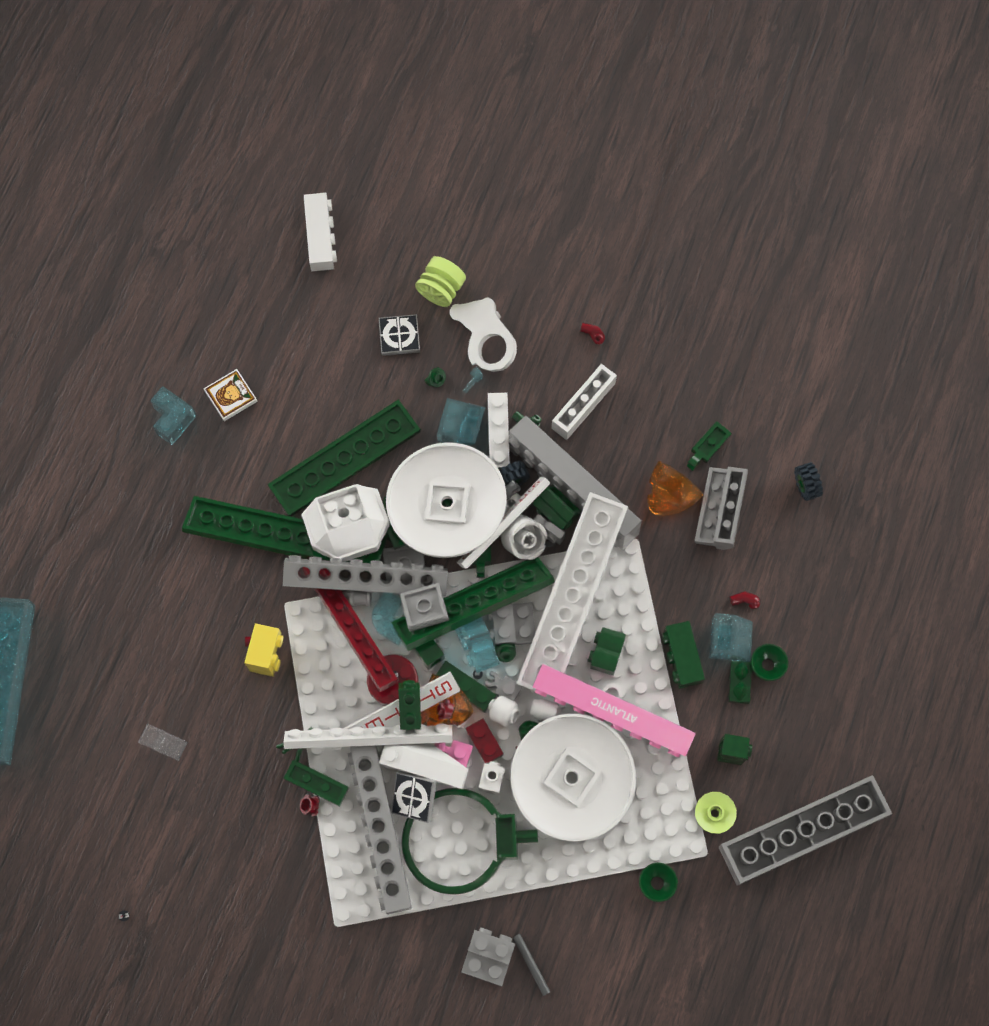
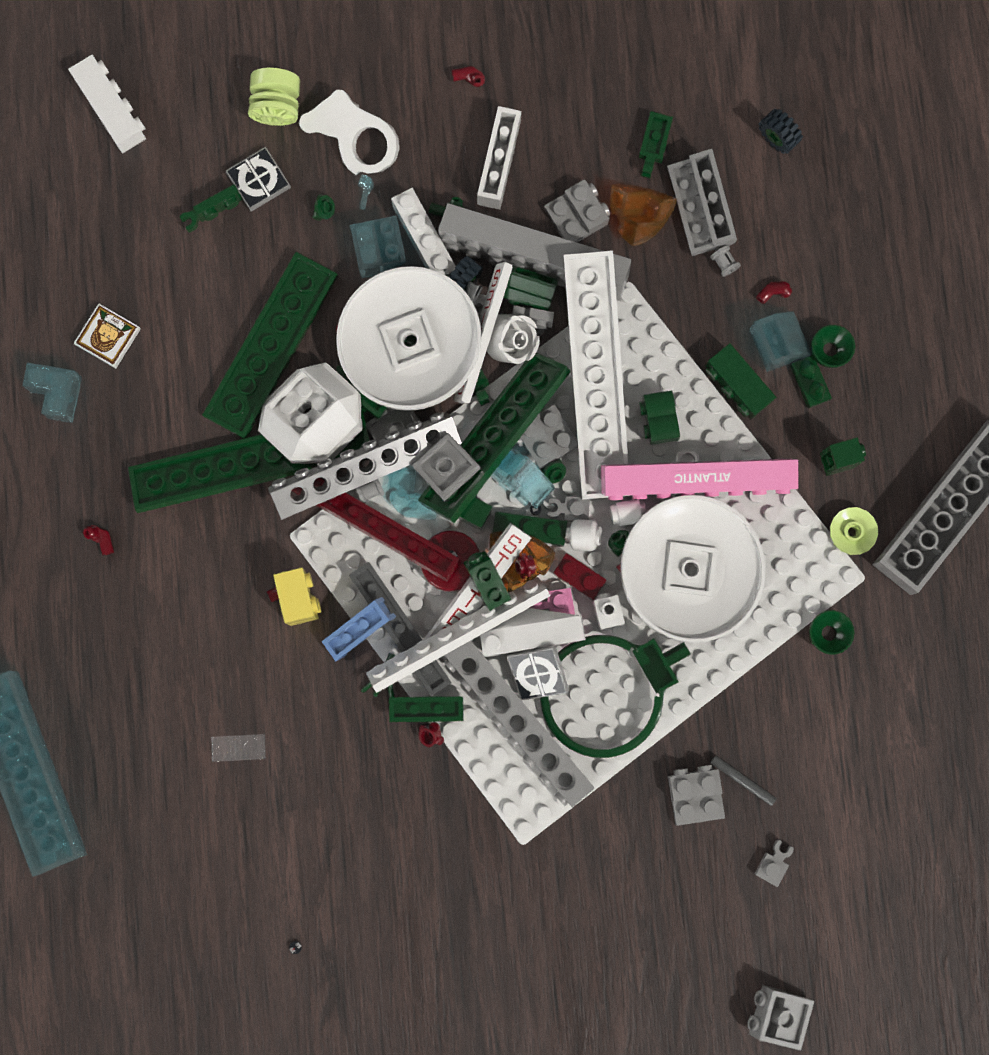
camera: 30 degrees left, 10 degrees up
none -> dark red arm [83,525,114,555]
none -> dark green plate [180,184,243,232]
none -> medium blue container [322,597,396,661]
none -> dark grey plate [349,562,452,697]
none -> light grey plate [544,179,610,243]
none -> light grey bush [710,246,741,277]

